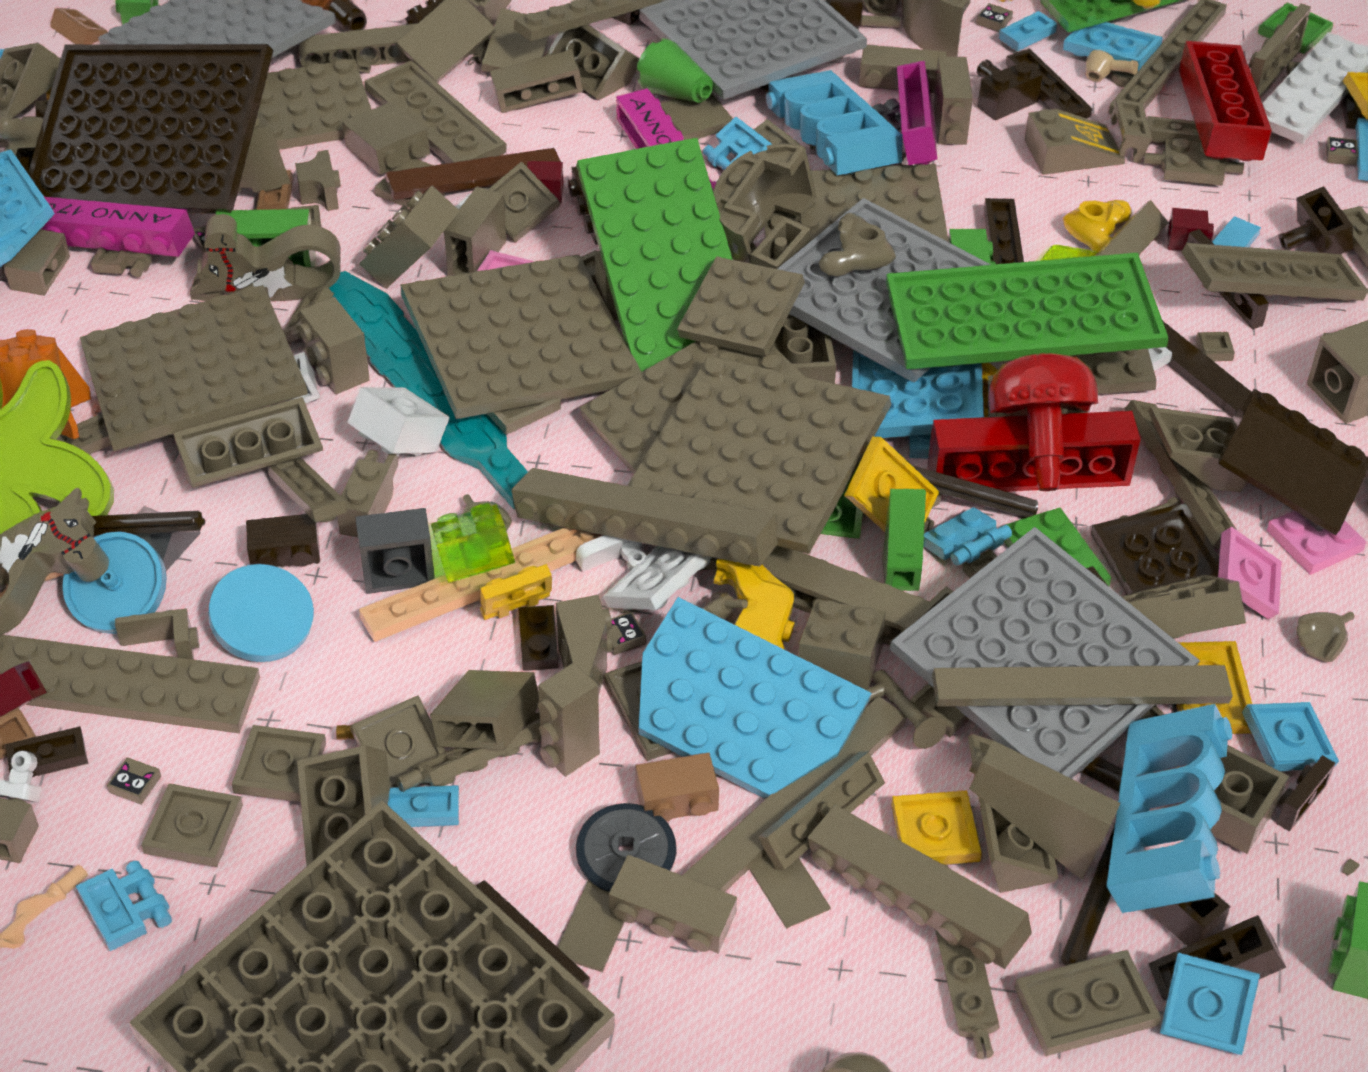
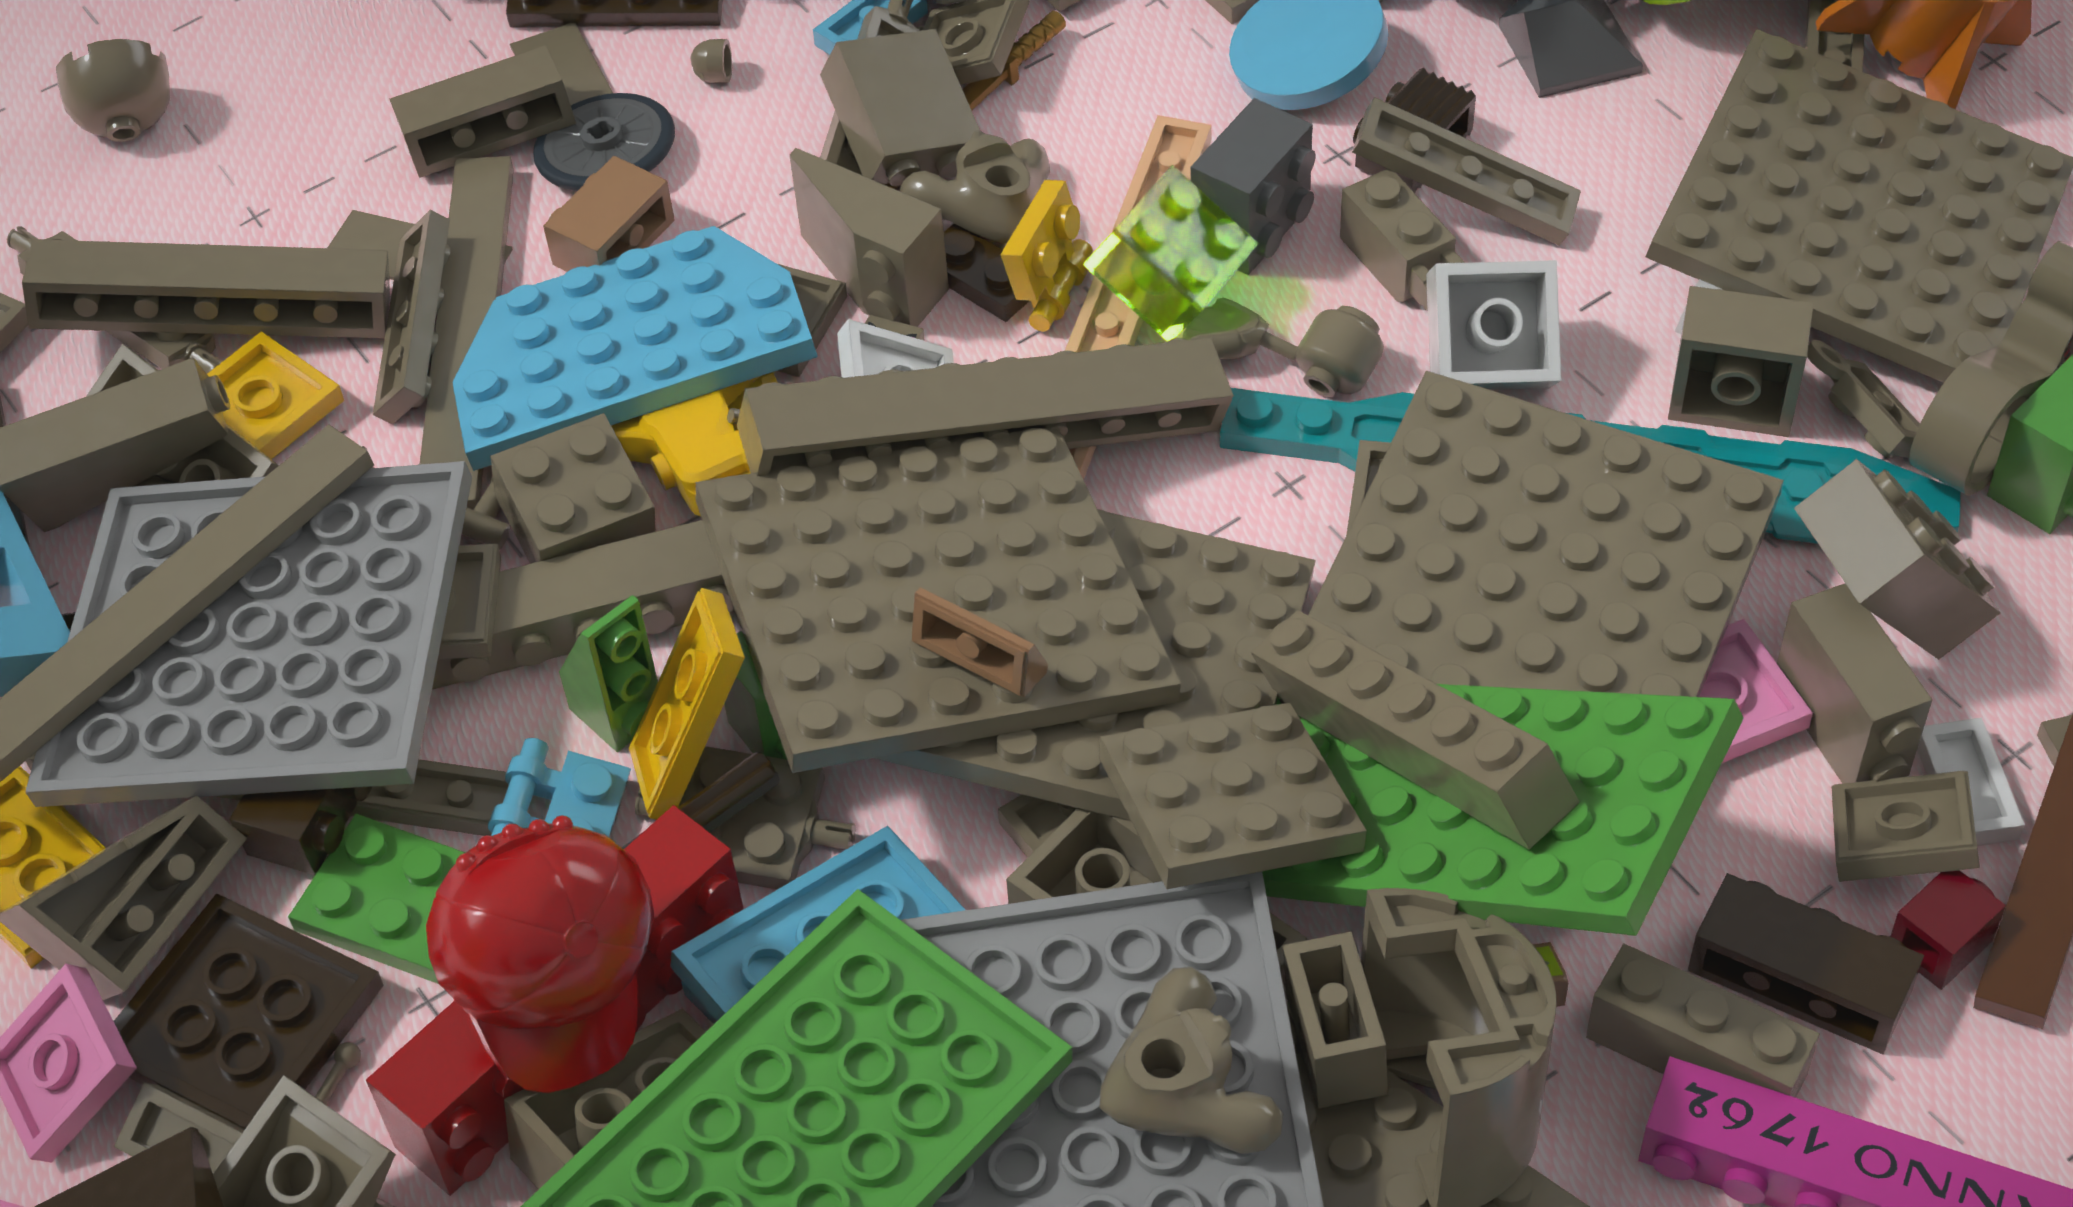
camera: 140 degrees right, 5 degrees up
dark tan slope [173,397,323,488] -> none
dark tan brick [538,662,600,777] -> none
none -> dark tan hinge [690,39,732,83]
none -> dark tan head [900,130,1050,244]
none -> medium nougat slope [912,587,1048,697]
none -> dark tan brick [1251,610,1579,850]
none -> dark tan head [1295,305,1384,397]

